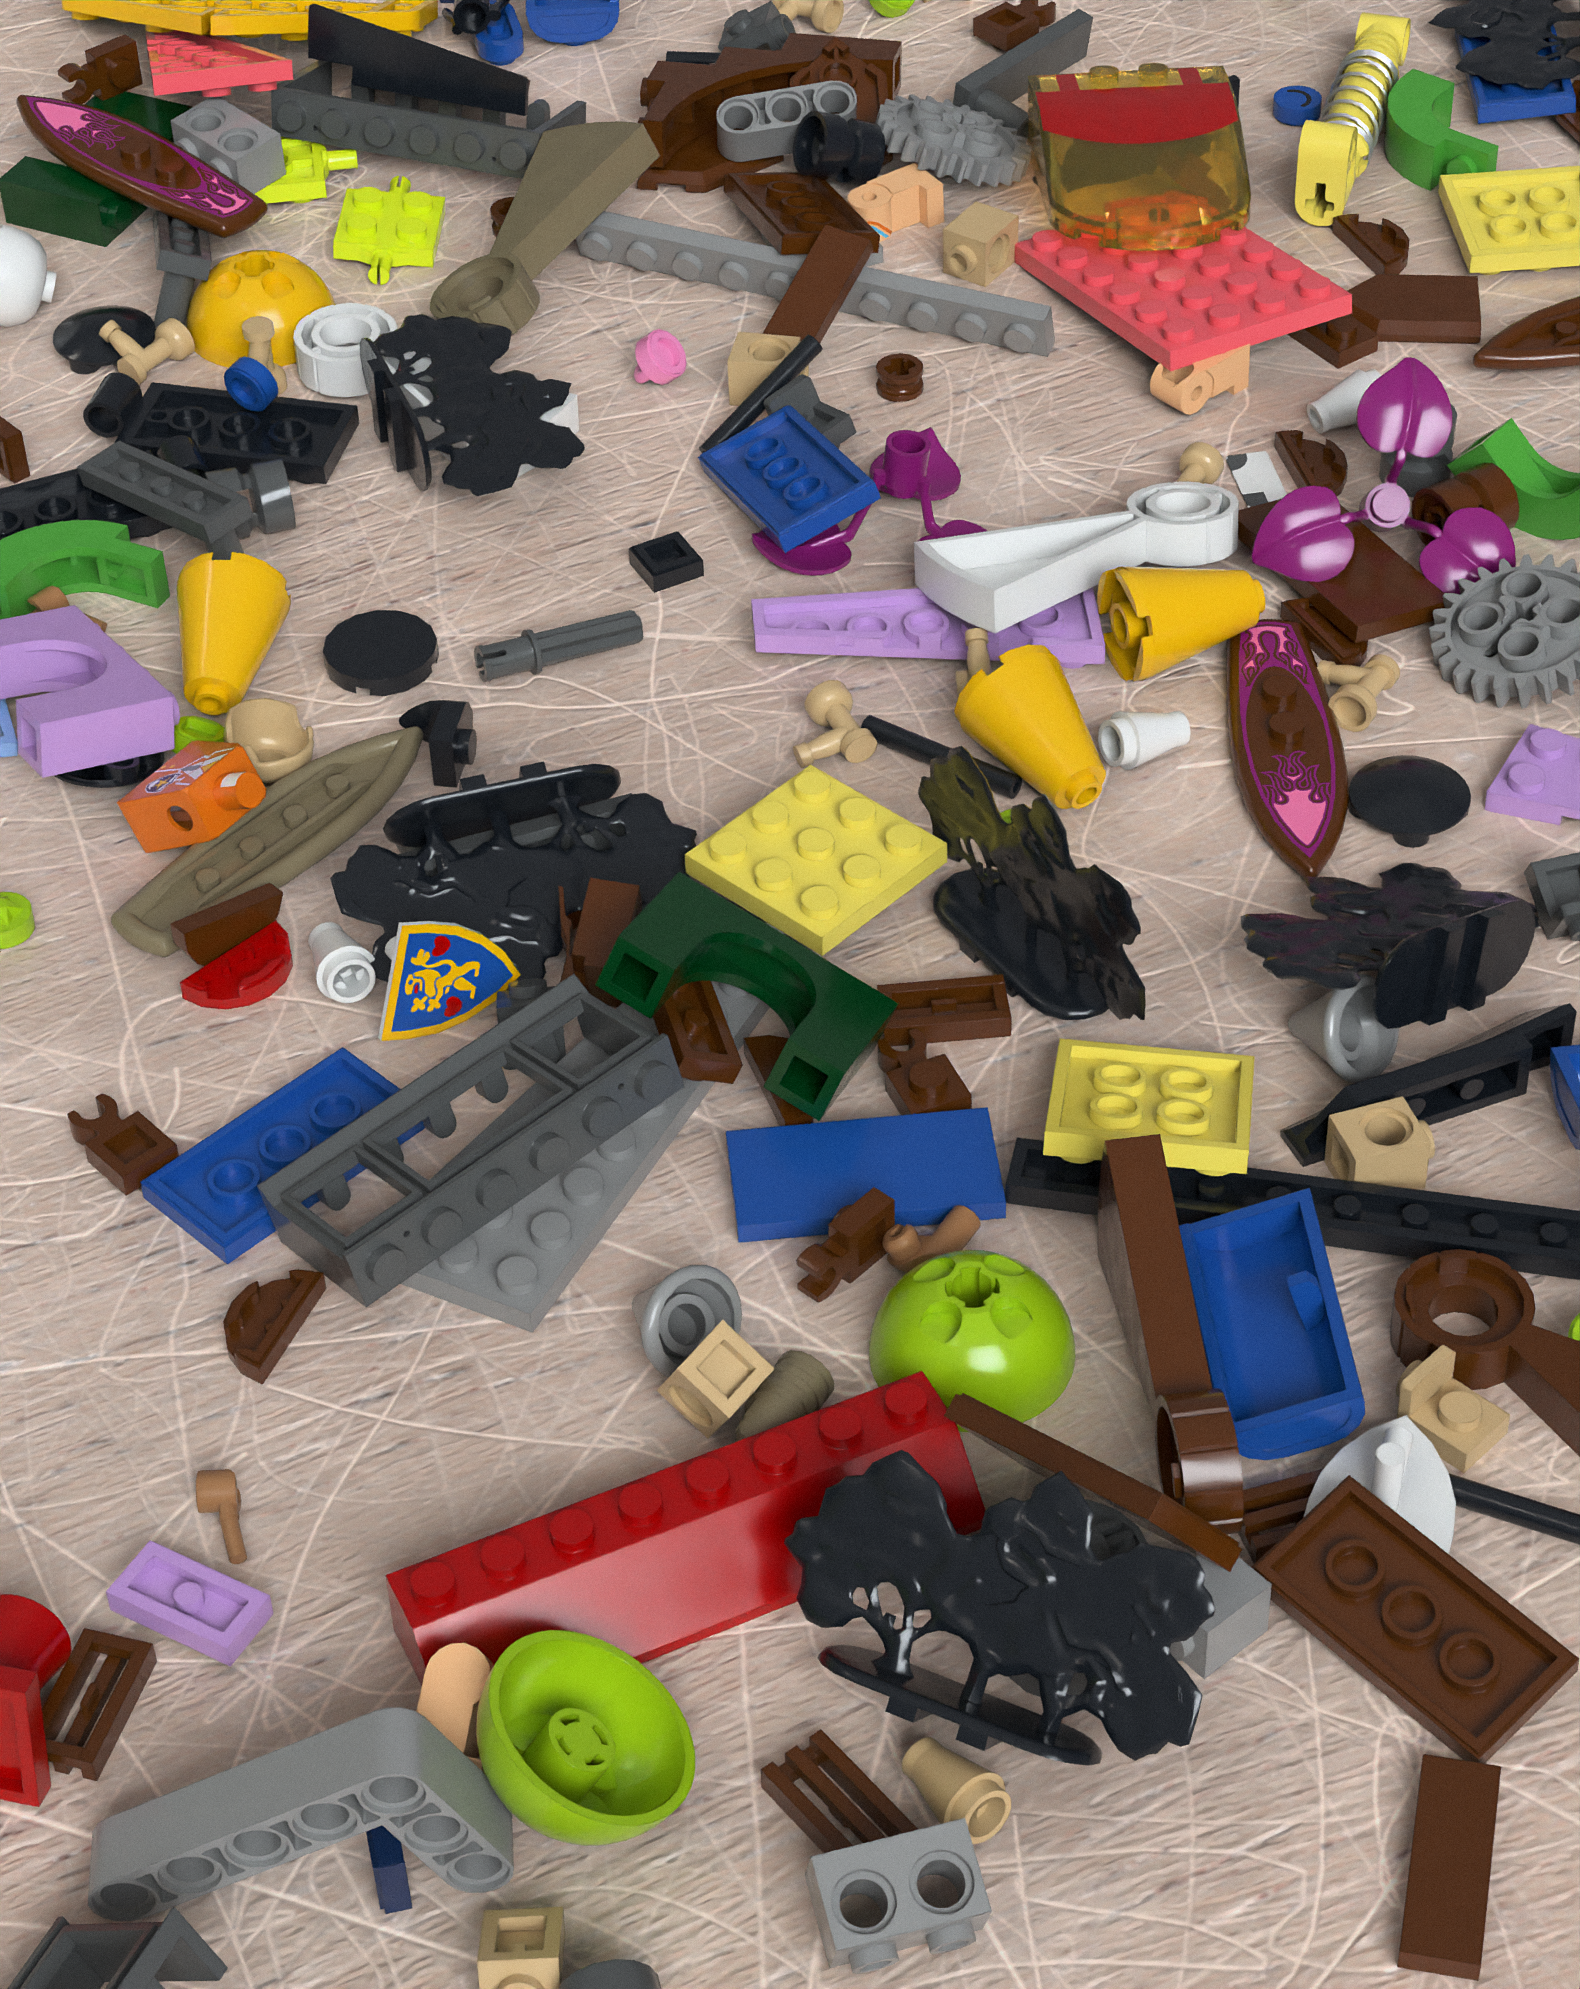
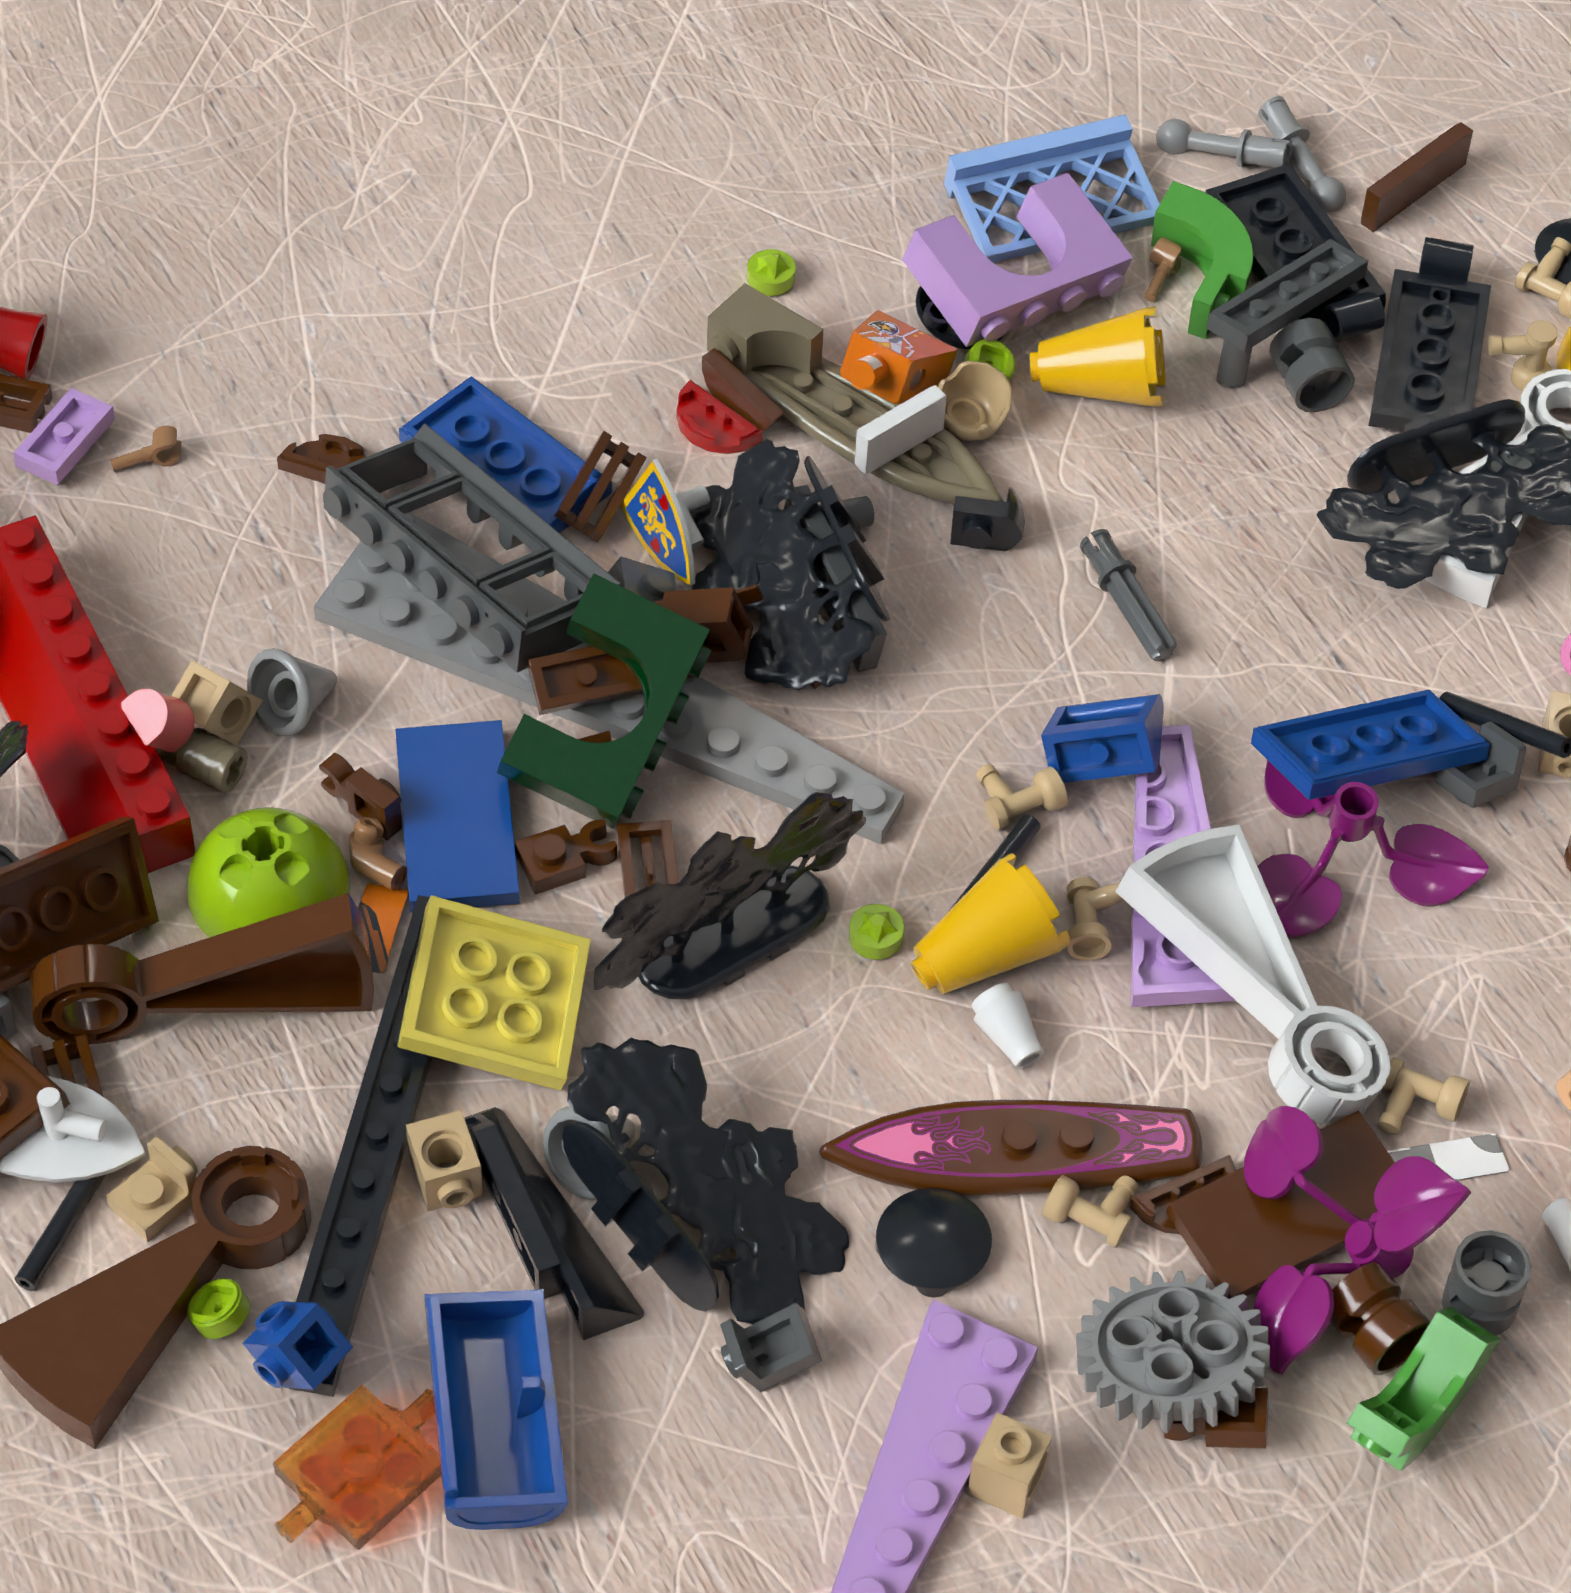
camera: 85 degrees right, 10 degrees up
reddish brown plate [67,1093,179,1196] -> none
blue tile [224,357,278,412] -> none
white cone [308,922,376,1003] -> none
black tile [323,610,439,696] -> none
black tile [629,531,704,593] -> none
light yellow plate [685,765,947,956] -> none
yellow cone [1097,567,1265,682] -> none
blue container [1179,1188,1365,1460] -> none
reddish brown tile [1274,430,1348,496] -> none
none -> brick [120,689,194,753]
none -> orange sticker [358,883,409,974]
none -> reddish brown tile [554,431,647,542]
none -> dark tan arch [707,283,824,375]
none -> white tile [855,385,947,475]
none -> blue tile [1041,694,1164,783]

